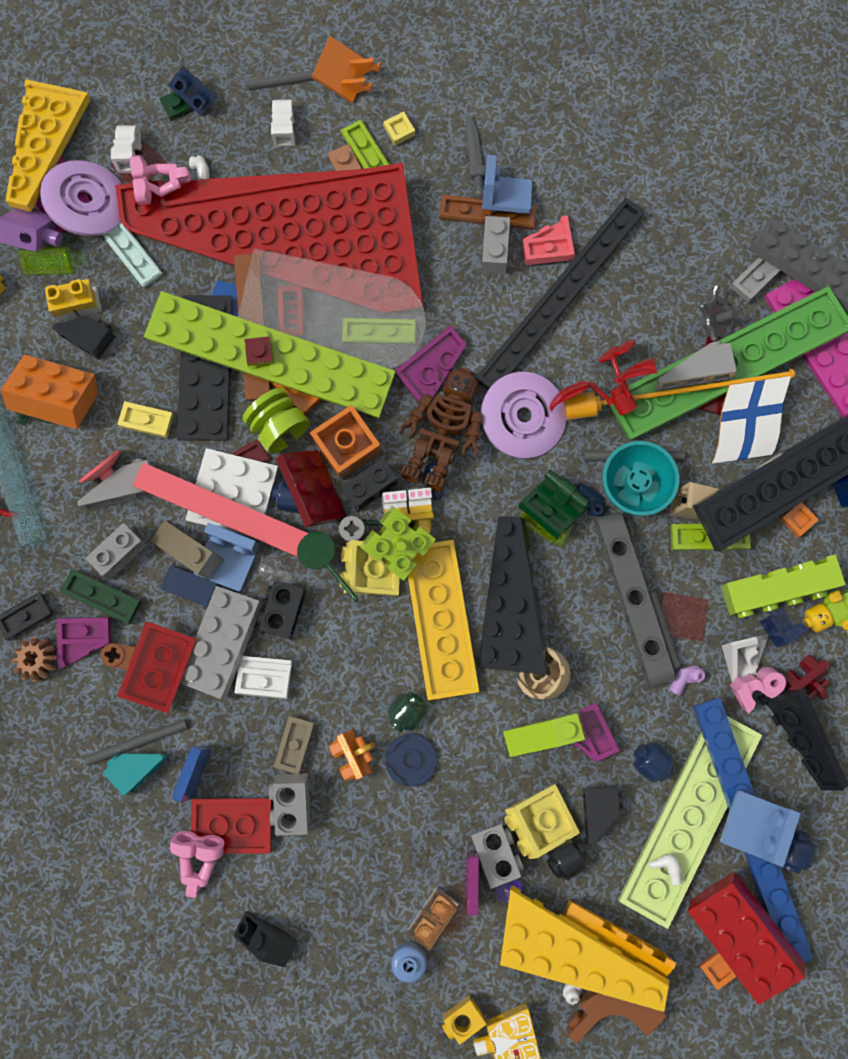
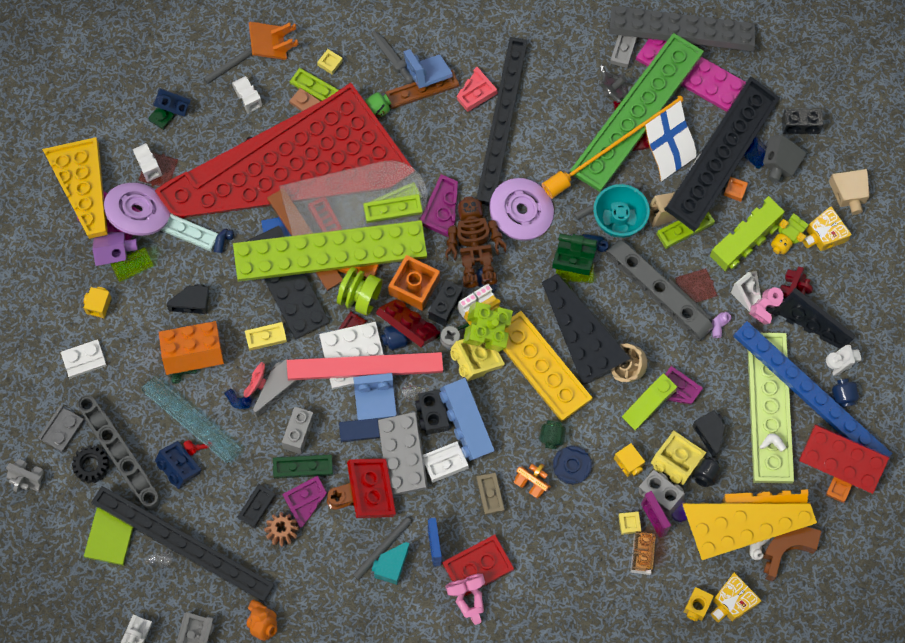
camera: 35 degrees left, 10 degrees down
yellow hips [45,279,102,322] -> none
bright pink piece [130,155,191,205] -> none
dark tan slope [150,520,224,580] -> none
white arm [189,155,209,179] -> none
black slope [234,911,297,968] -> none
dark red plate [244,336,273,366] -> none
light grey brick [269,773,310,836] -> none
dark green piece [297,532,359,602] -> none
medium blue head [391,942,427,983] -> none
light grey brick [481,216,510,274] -> none
red plant [550,339,658,415] -> none
dark blue head [634,742,674,782] -> none
light grey slope [655,341,736,392] -> none
medium blue bracket [720,790,801,867] -> none
clear blue panel [759,609,807,648] -> none
none -> dark blue arm [214,228,234,253]
none -> clear blue arm [224,389,252,410]
none -> lime plate [363,194,423,223]
none -> bright green head [365,92,392,119]
none -> medium blue wedge [439,378,494,461]
none -> yellow brick [614,443,645,477]
none -> light yellow plate [618,512,641,535]
none -> white hips [826,345,861,376]

